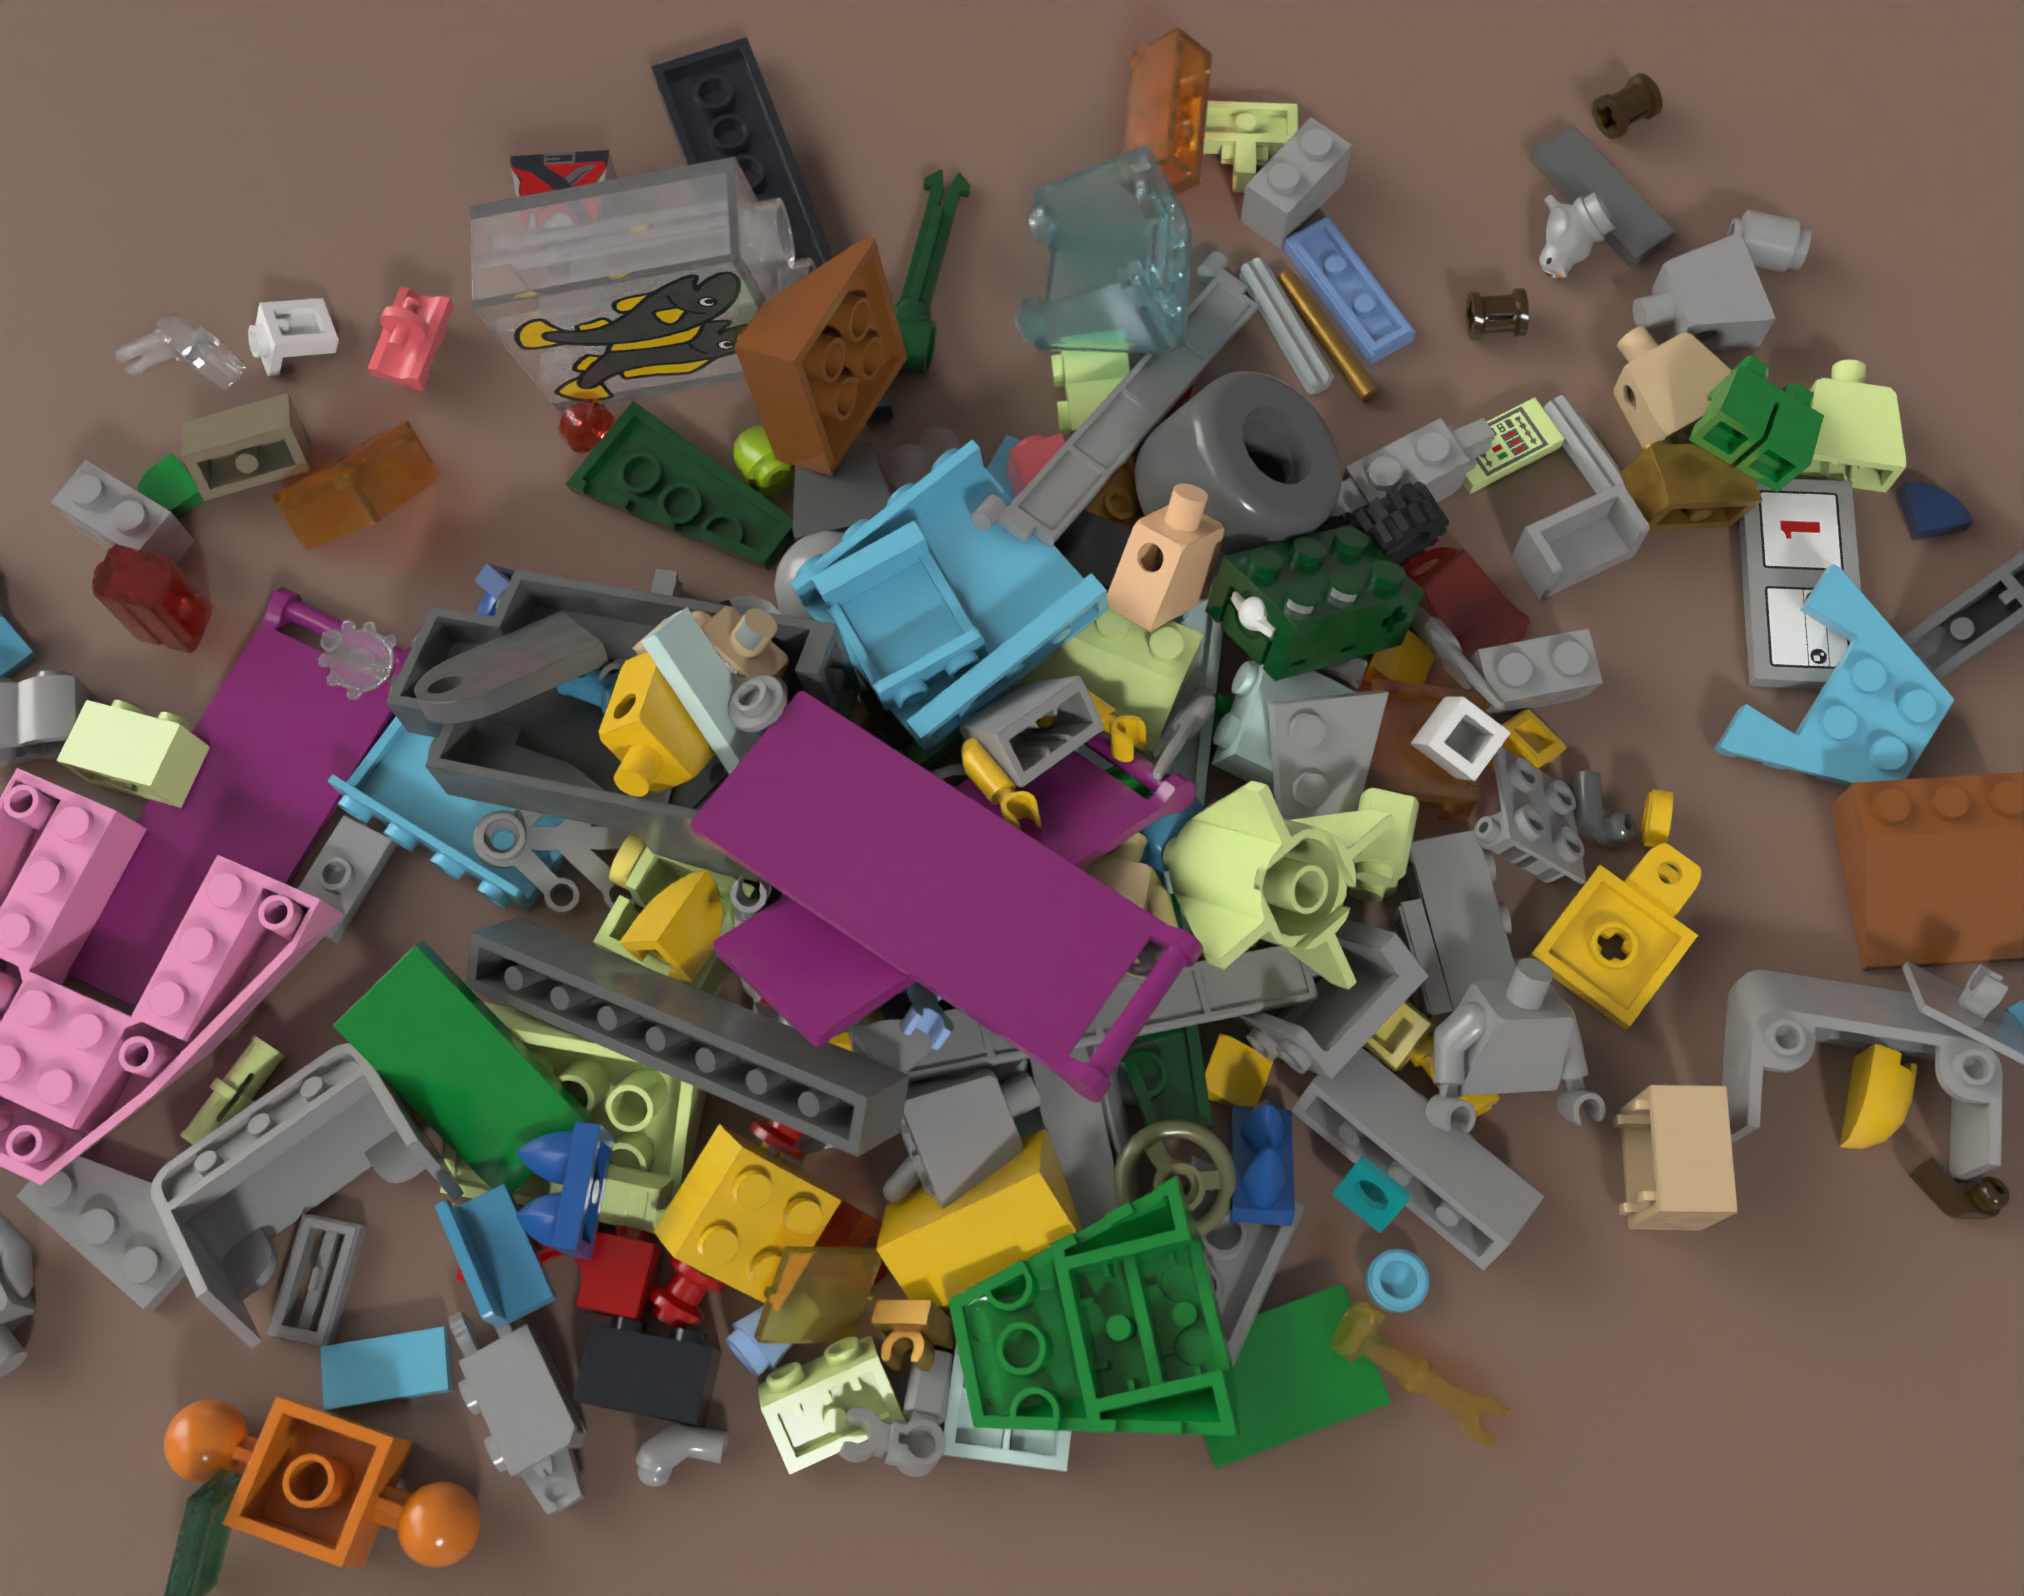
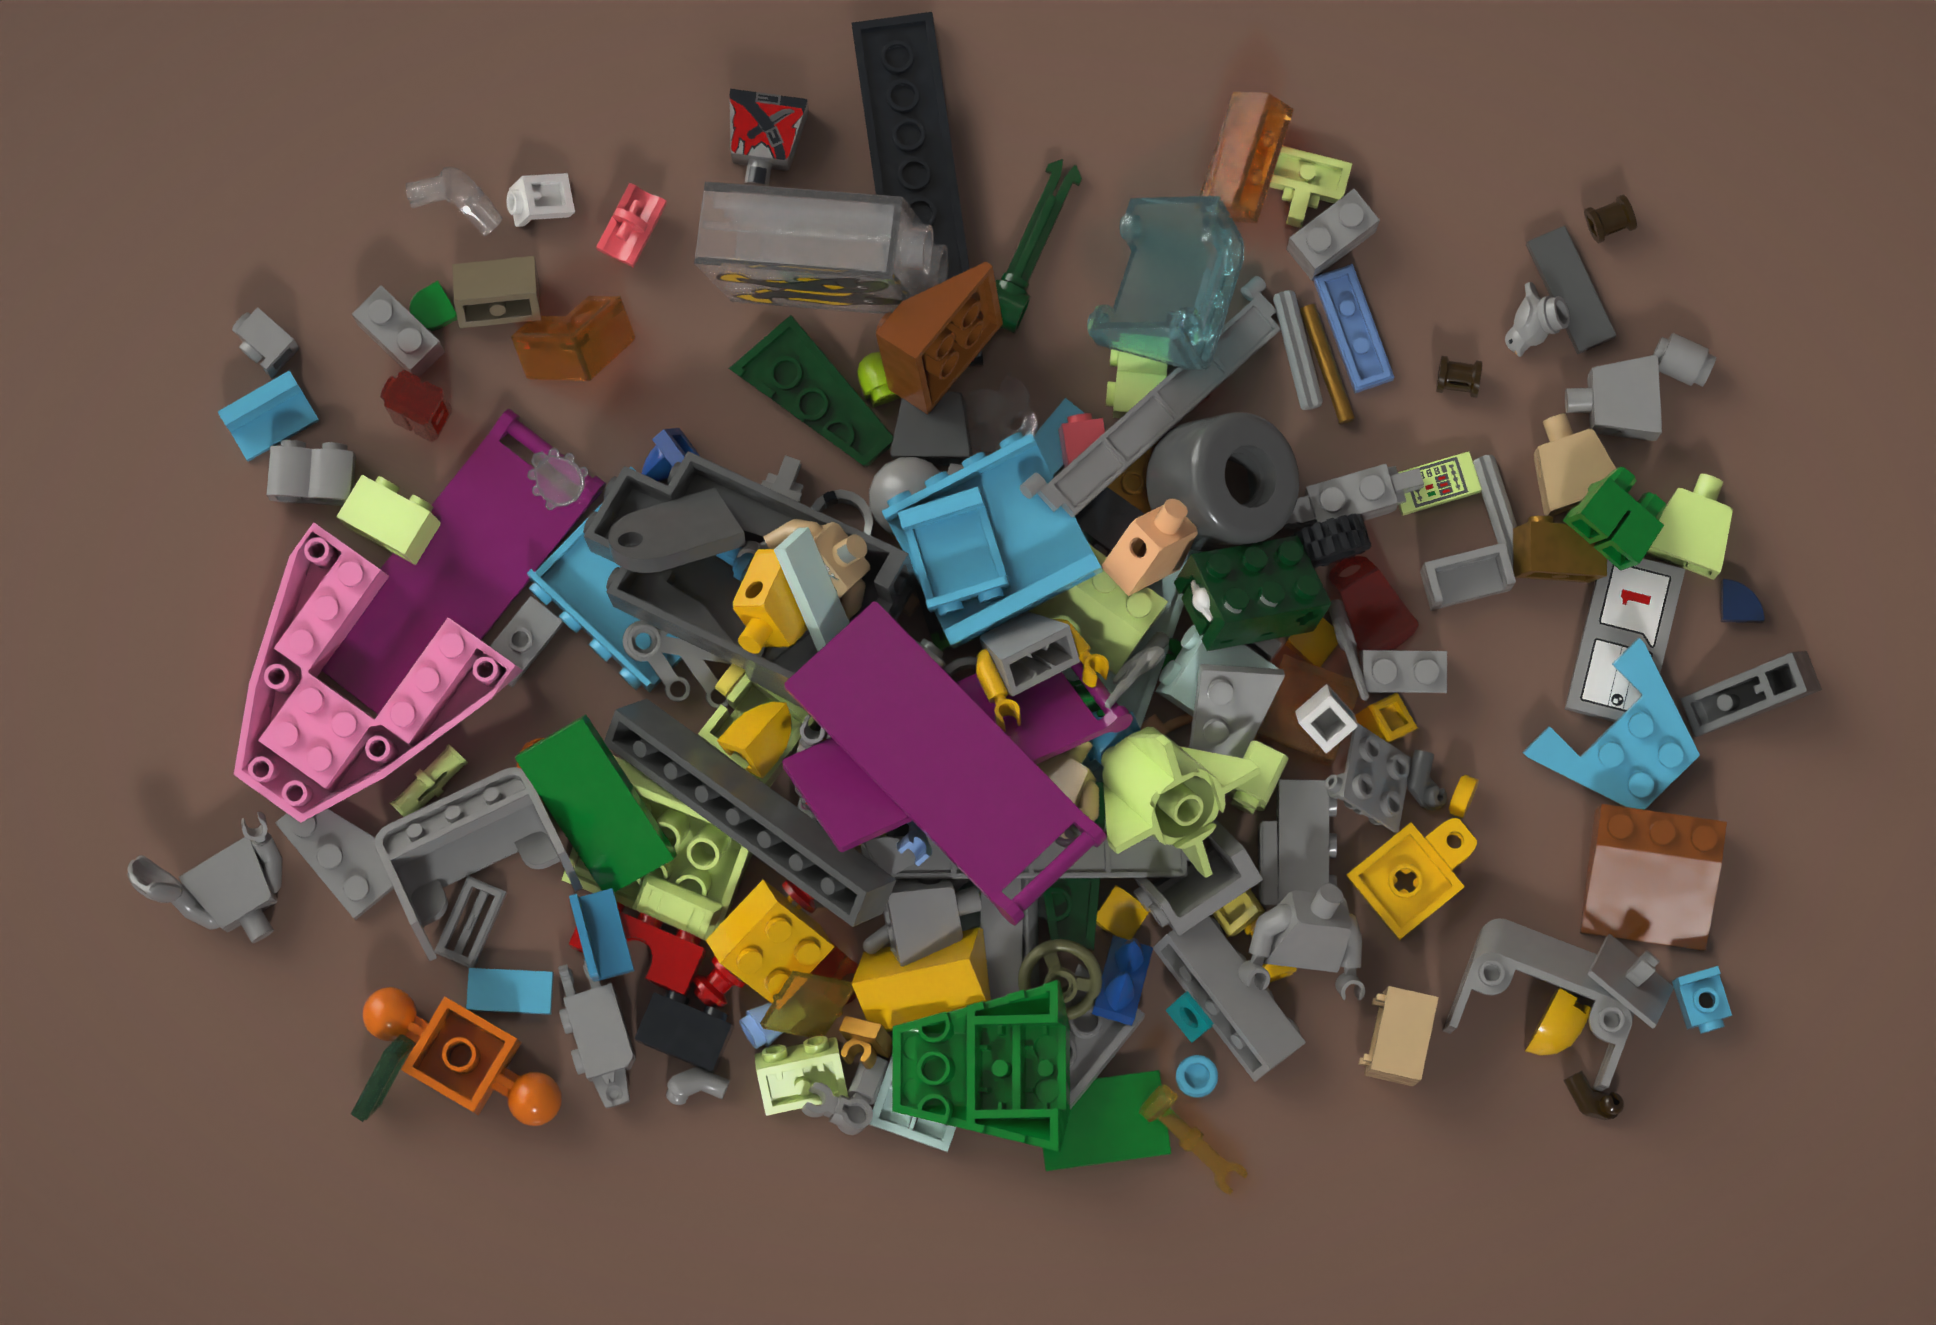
camera: 10 degrees right, 10 degrees up
blue tile [516,1122,615,1260] -> none
clear red tile [558,398,614,453] -> none
light grey plate [728,675,787,737] -> none

